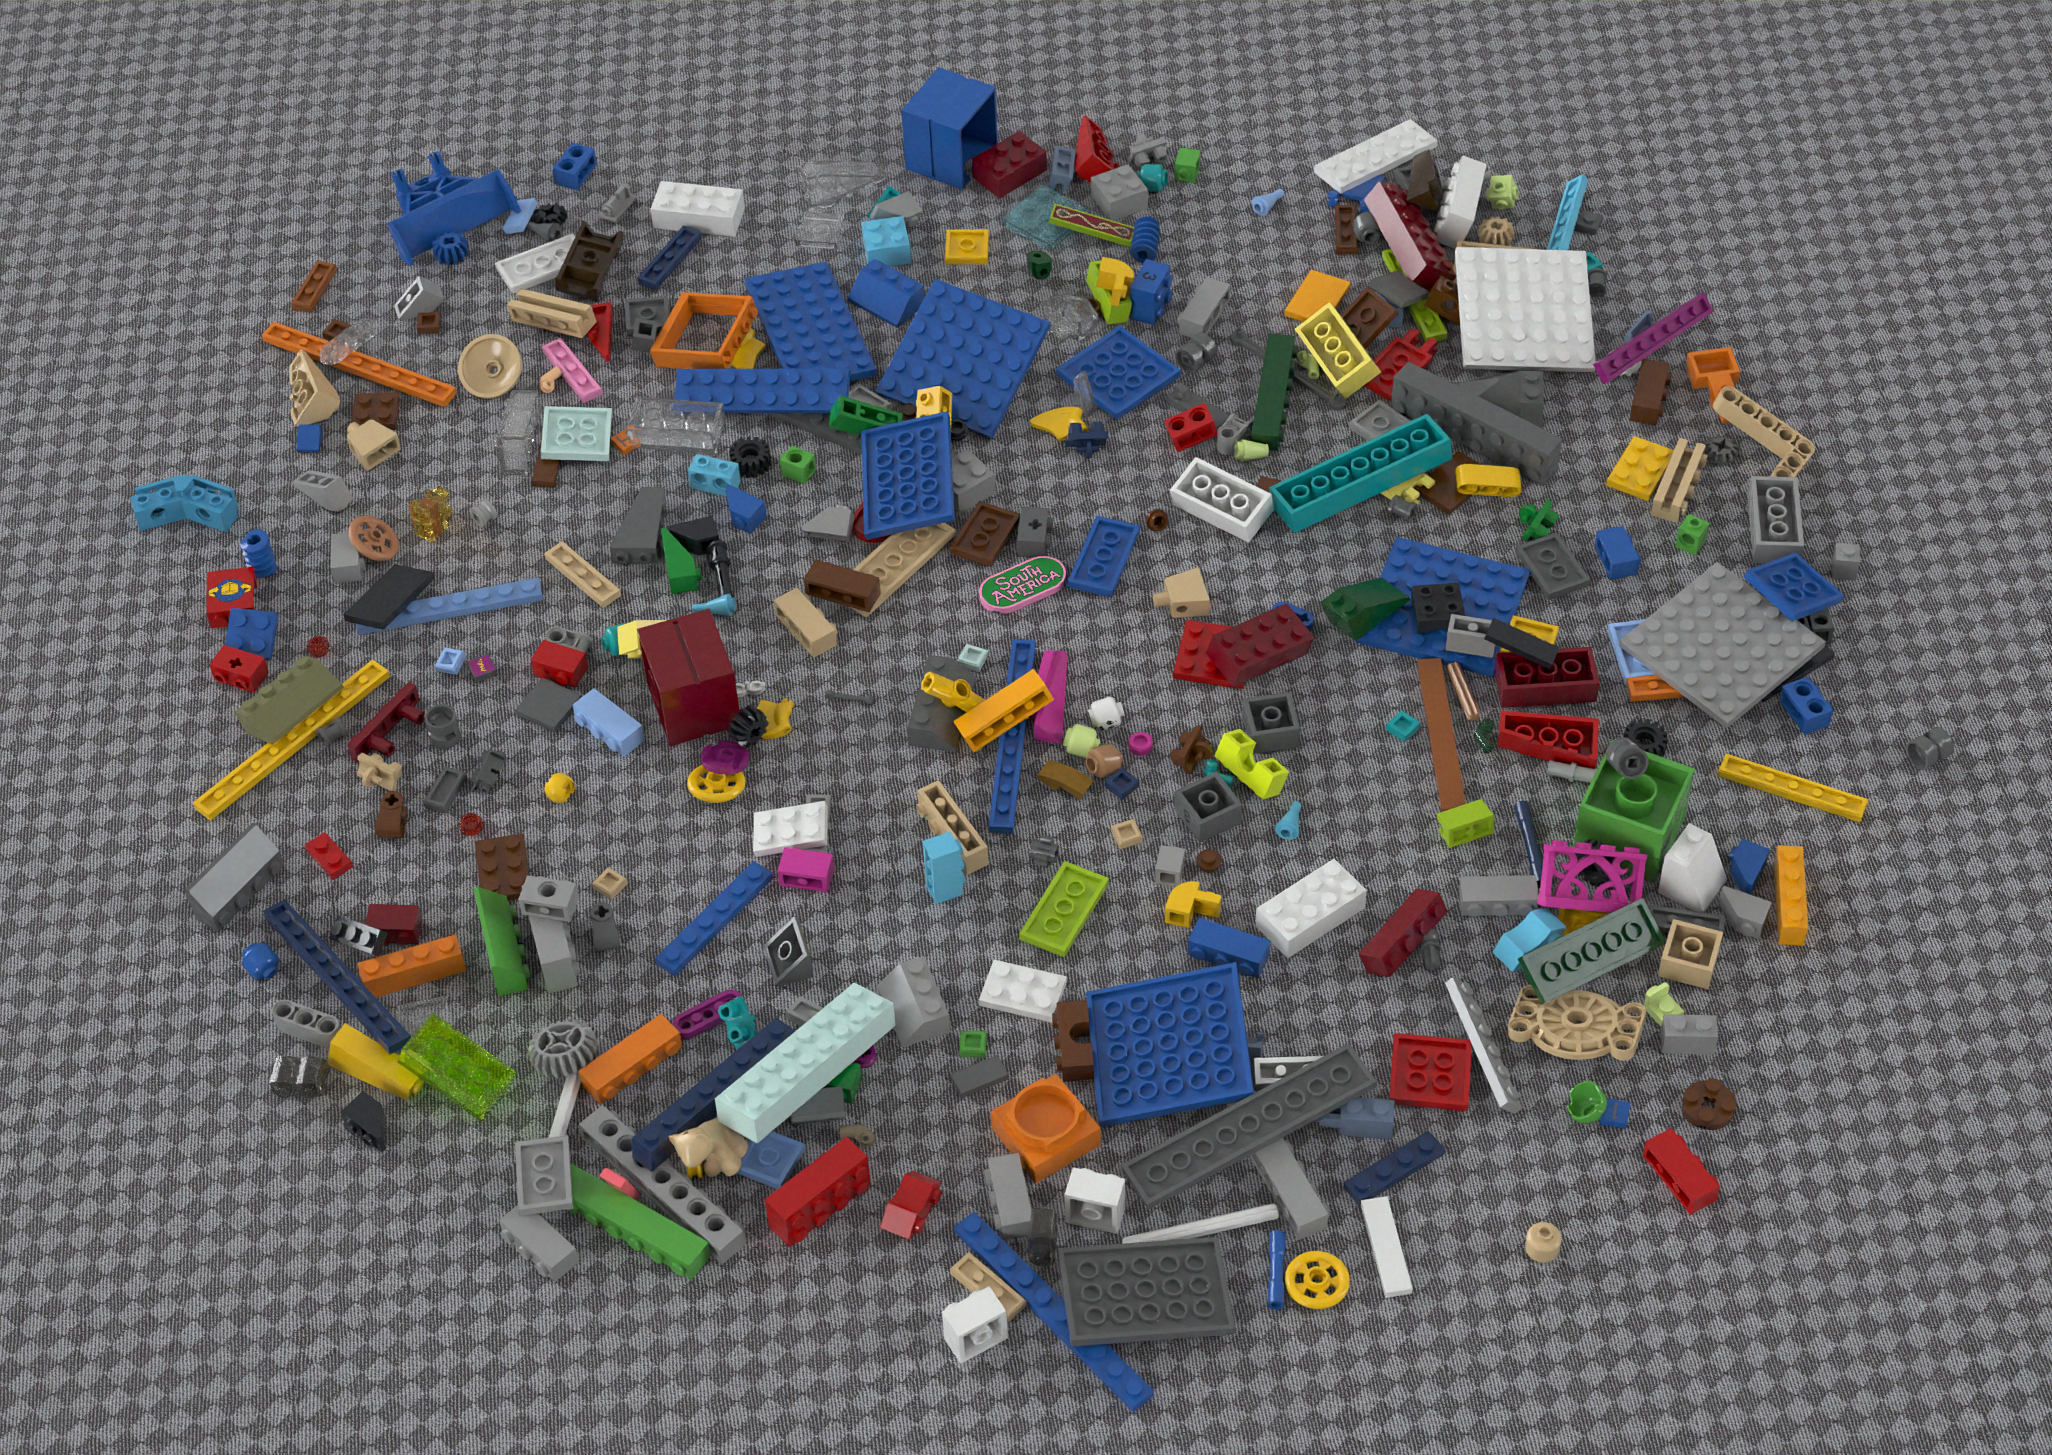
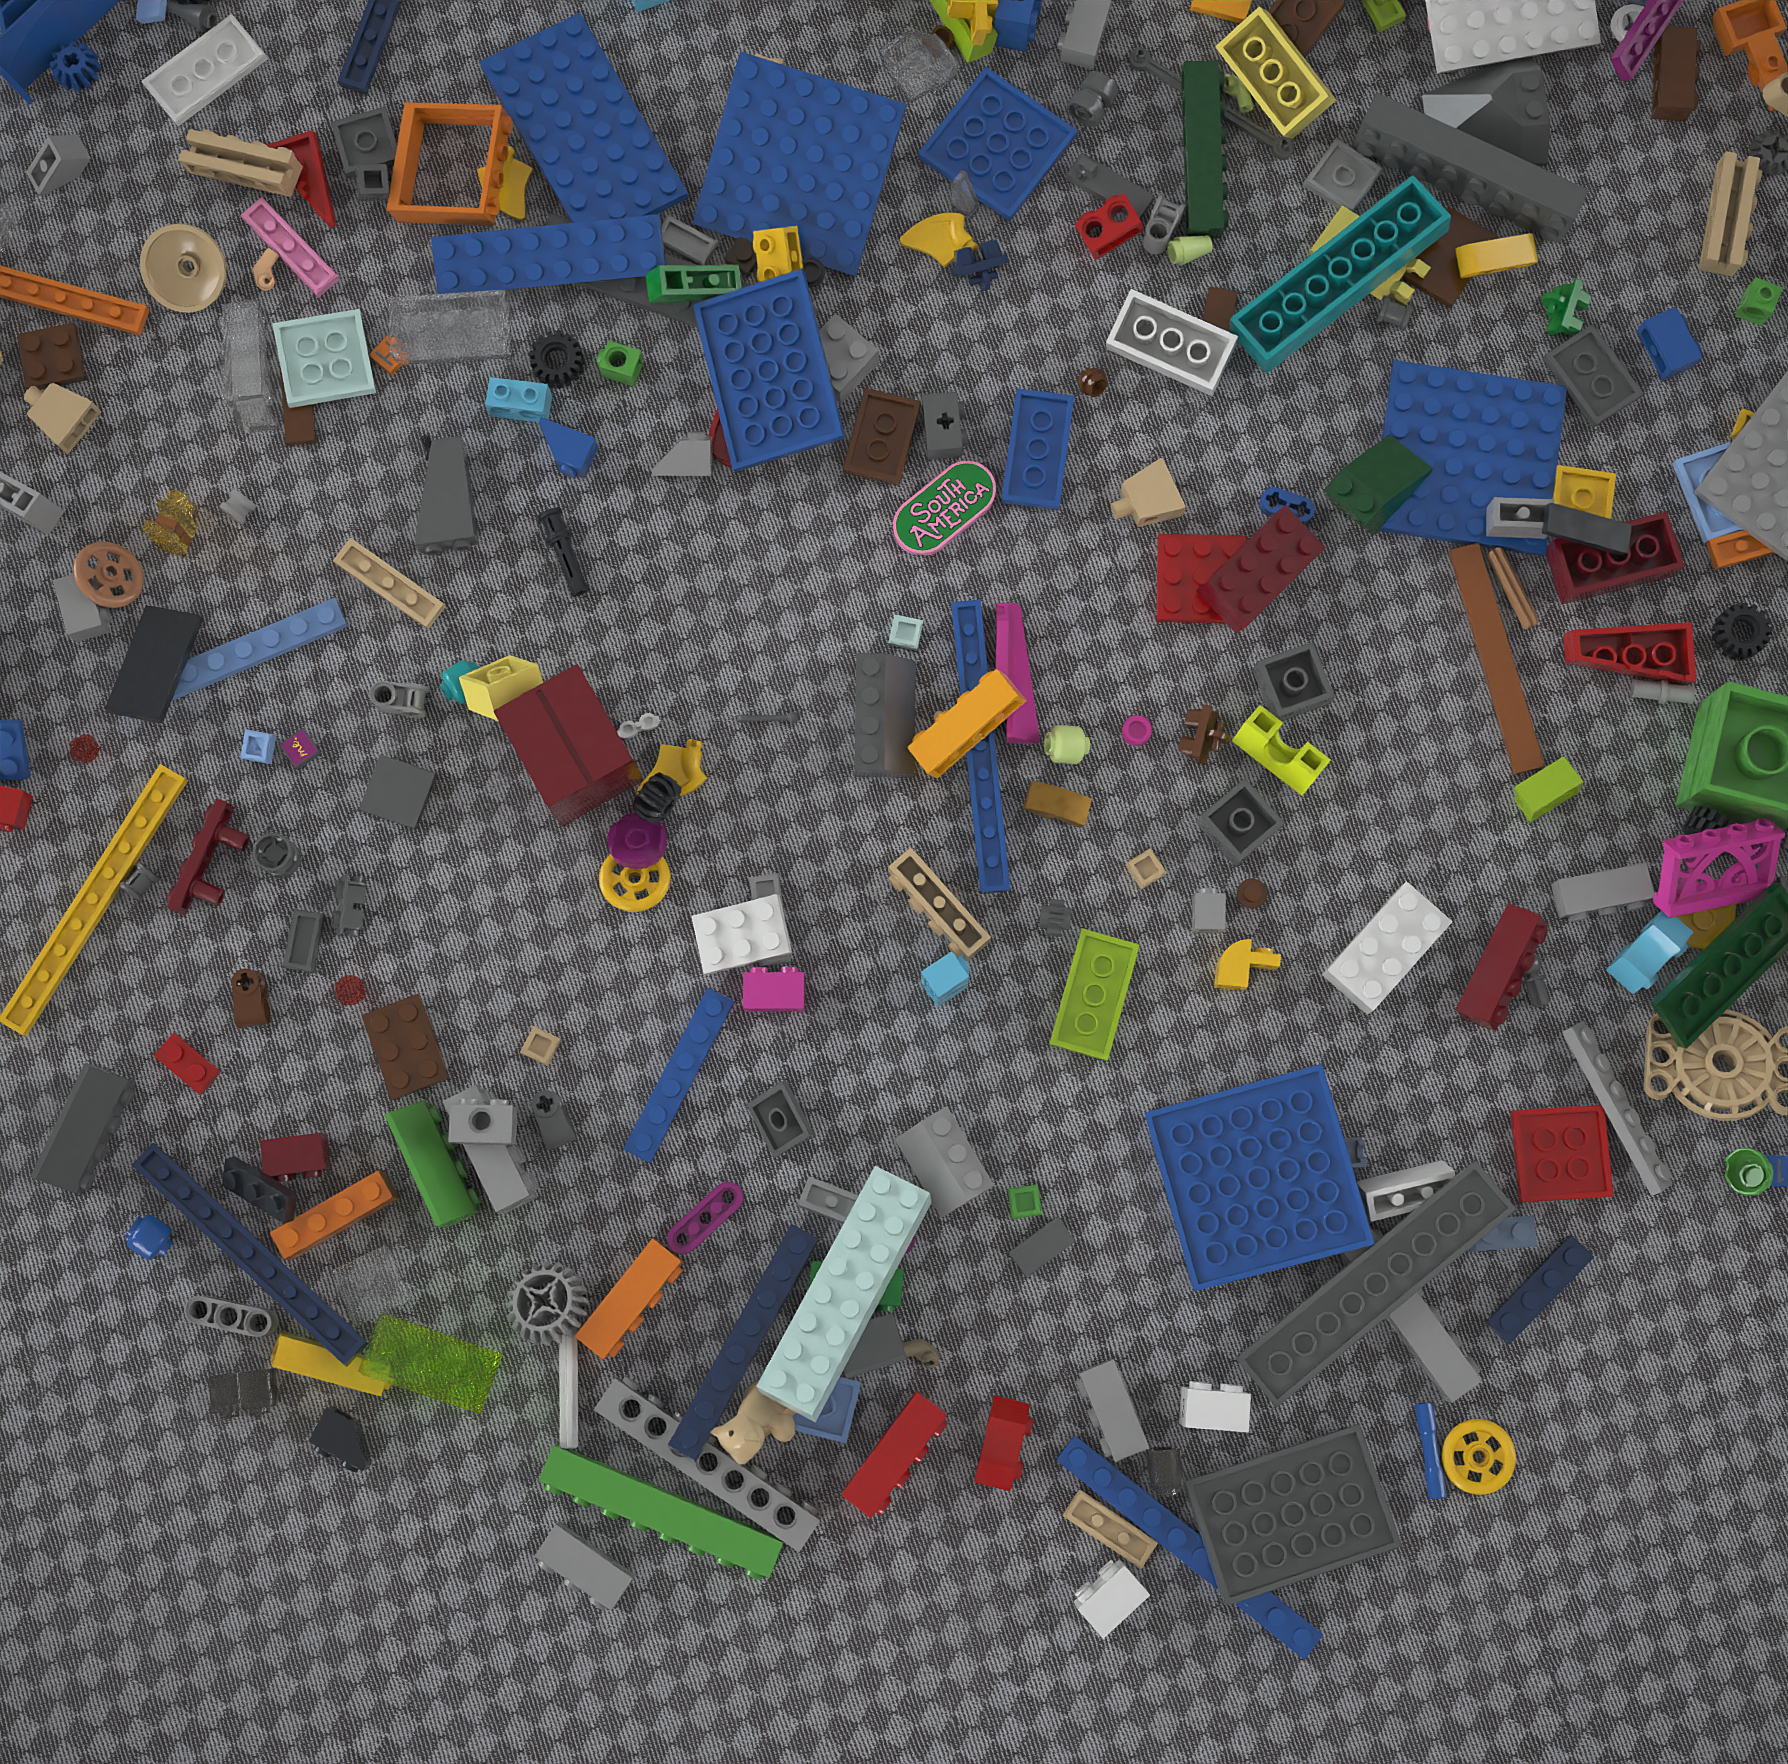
camera: 10 degrees left, 30 degrees up
olive slope [235,656,344,745] -> none
tan hips [357,753,402,791] -> none
reddish brown plate [417,312,441,334] -> none
light grey plate [515,1135,573,1216] -> none
red brick [530,640,588,688] -> none
yellow piece [544,773,575,804] -> none
dark brown piece [556,221,623,301] -> none
light blue brick [573,688,645,757] -> none
coral tile [600,1168,641,1201] -> none
green slope [661,528,702,594] -> none
black slope [668,516,720,556] -> none
medium azure cone [692,593,737,616] -> none
teal hips [718,996,758,1049] -> none
tan brick [774,588,838,658] -> none
reddish brown brick [804,559,881,613] -> none
blue slope [848,258,925,328] -> none
tan plate [849,523,956,618] -> none
yellow piece [921,672,985,712] -> none
white plate [979,960,1067,1023] -> none
orange container [990,1074,1101,1184] -> none
reddish brown arch [1052,1000,1094,1082] -> none
medium nougat head [1085,744,1123,778] -> none
white head [1088,697,1125,731] -> none
dark blue plate [1105,767,1139,800] -> none
white axle [1122,1203,1279,1244] -> none
blue brick [1188,917,1270,978] -> none
teal arm [1204,759,1234,788] -> none
medium azure cone [1275,801,1301,840] -> none
white tile [1361,1196,1412,1298] -> none
red tile [1364,328,1438,401] -> none
teal plate [1386,710,1421,742] -> none
black brick [1411,583,1465,634] -> none
clear green arm [1474,718,1495,754] -> none
dark blue piece [1514,801,1543,888] -> none
tan head [1525,1222,1562,1263] -> none
yellow plate [1606,436,1674,501] -> none
dark grey wheel [1606,738,1649,779] -> none

